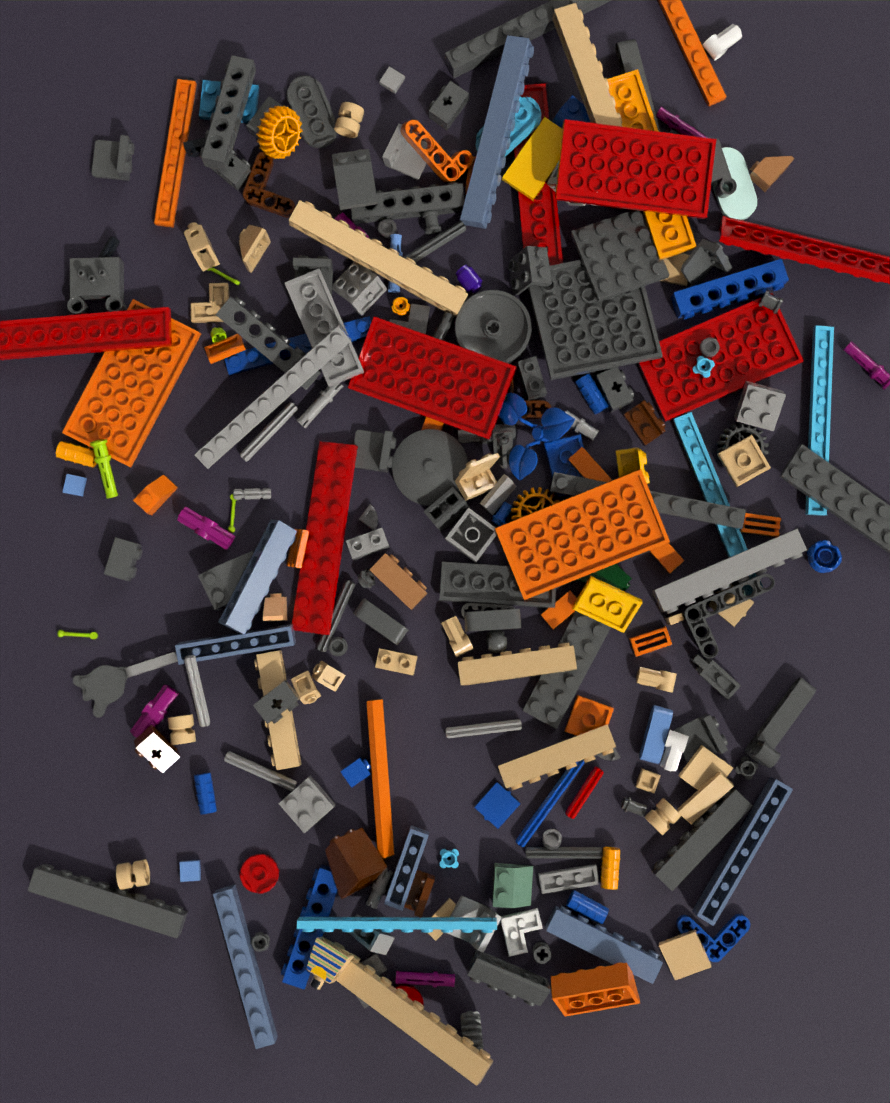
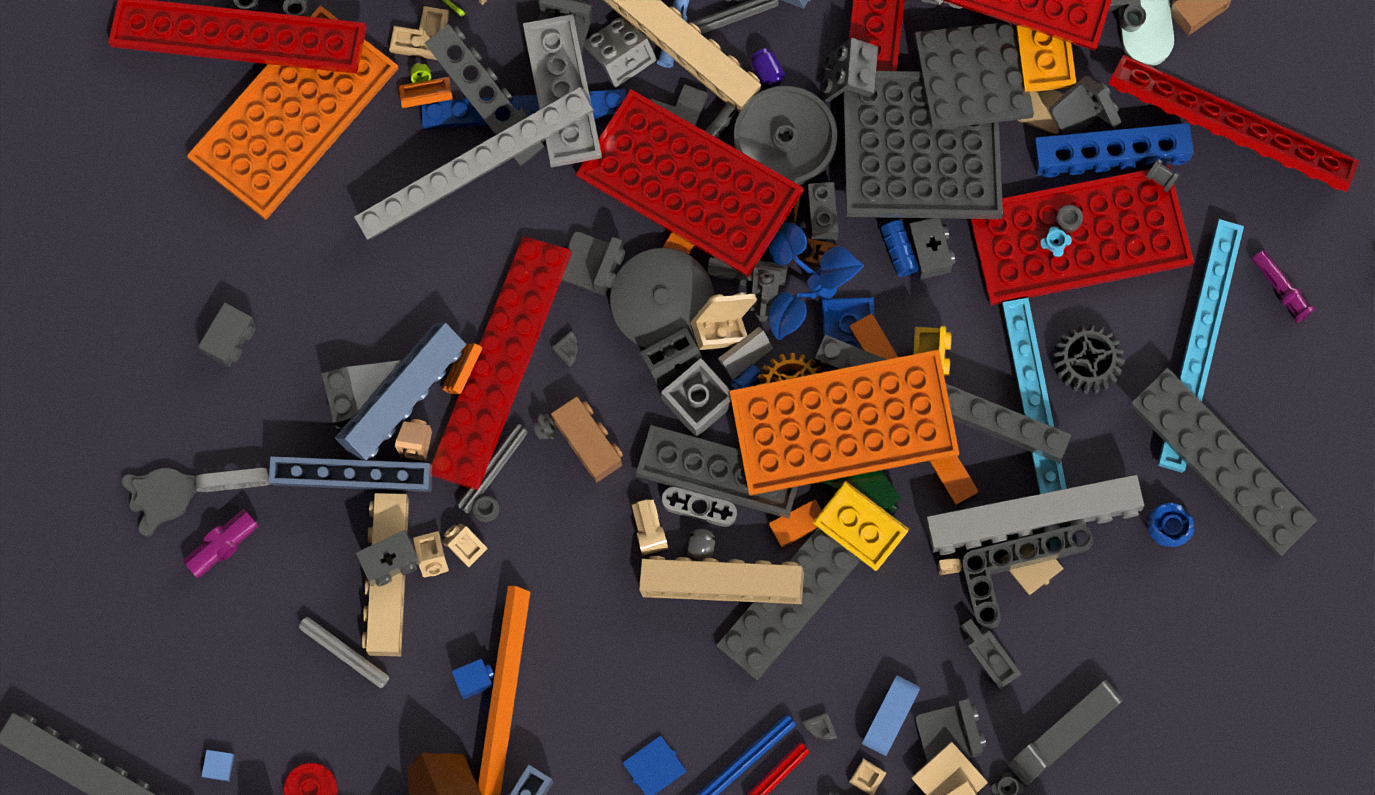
camera: 15 degrees right, 10 degrees down
light orange axle [56,441,96,468] -> none
lime hinge [57,630,98,639] -> none
medium blue tile [63,474,87,497] -> none
lime pin [90,439,118,498] -> none
tan wheel [116,859,150,890] -> none
orange slope [133,475,178,515] -> none
brick [134,725,180,773] -> none
tan wheel [167,714,196,745] -> none
magenta piece [177,506,235,550] -> none
light grey axle [184,655,210,727] -> none
blue axle [194,772,217,815] -> none
lime hinge [228,494,237,533] -> none
light grey axle [233,488,271,500] -> none
light grey axle [240,402,298,462] -> none
light grey brick [279,775,336,833] -> none
light grey pin [296,383,344,429] -> none
light grey brick [346,528,389,560] -> none
dark grey beam [352,598,409,645] -> none
tan brick [375,648,418,675] -> none
light orange plate [392,297,410,315] -> none
light grey axle [445,719,522,738] -> none
dark grey beam [464,609,521,632] -> none
tan brick [498,724,616,791] -> none
orange tile [564,695,614,736] -> none
light grey pin [565,410,599,441] -> none
reddish brown bracket [623,400,666,446] -> none
orange tile [629,626,672,657] -> none
tan piece [636,667,677,693] -> none
white piece [660,730,689,771] -> none
tan tile [717,435,771,487] -> none
light grey brick [734,381,786,431] -> none
orange tile [740,513,781,537] -> none

